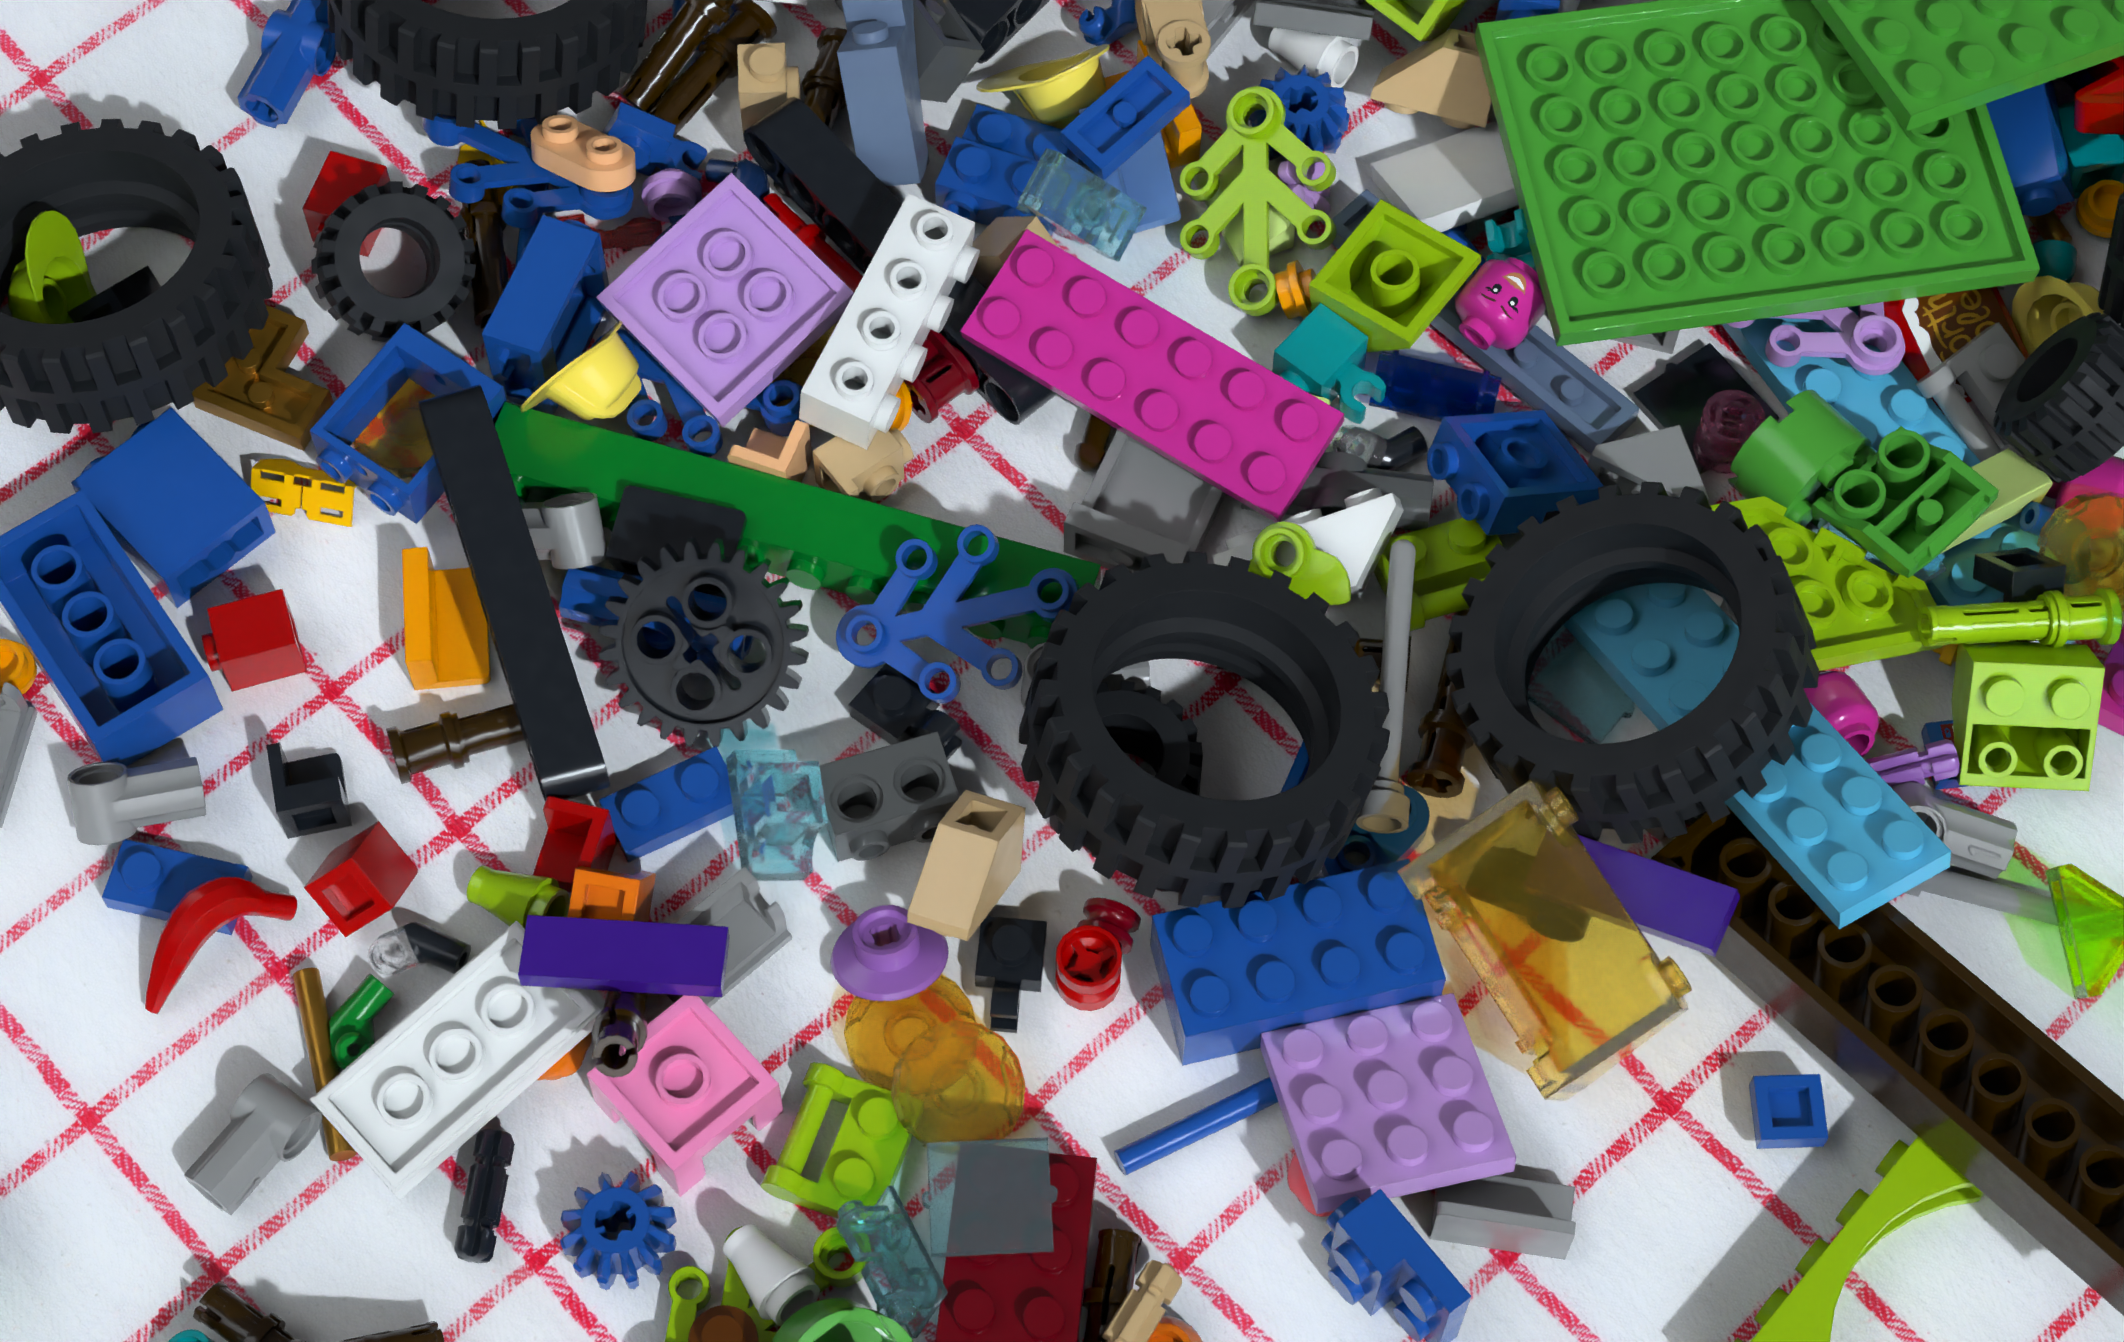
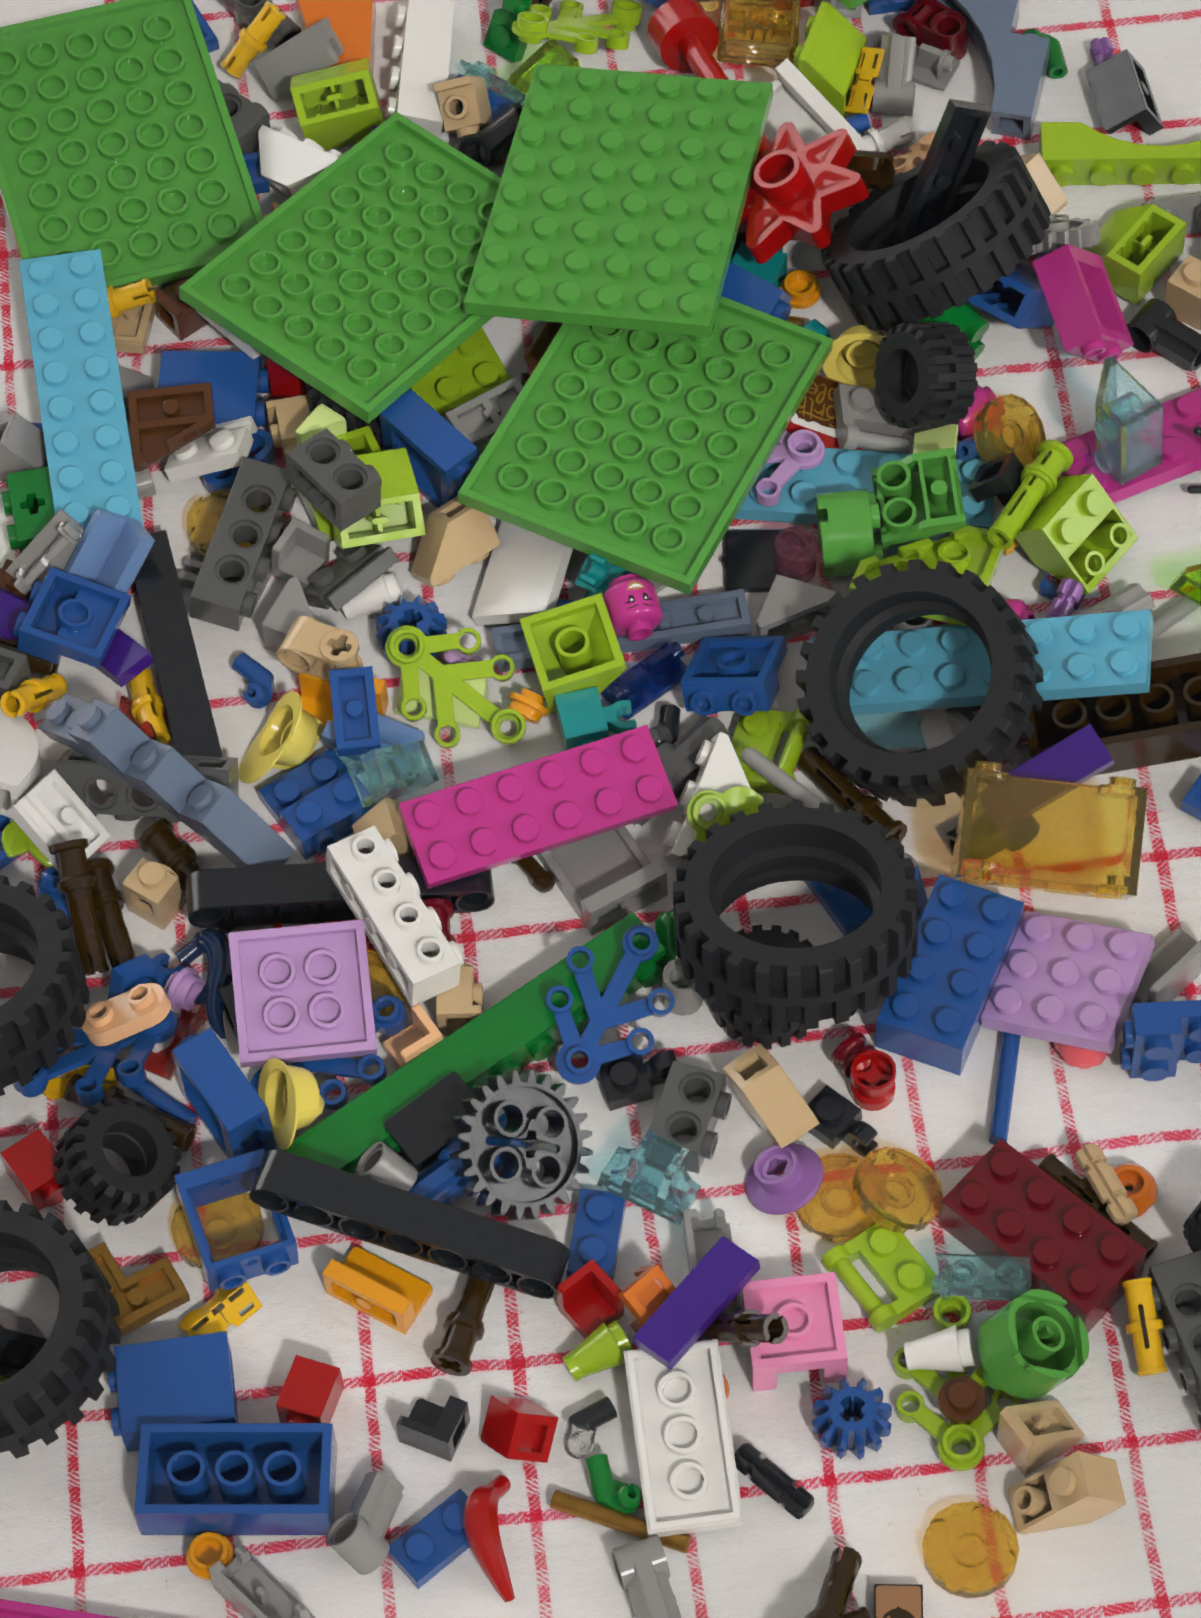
camera: 50 degrees left, 5 degrees down
clear light blue piece [922,1137,1058,1257] -> none

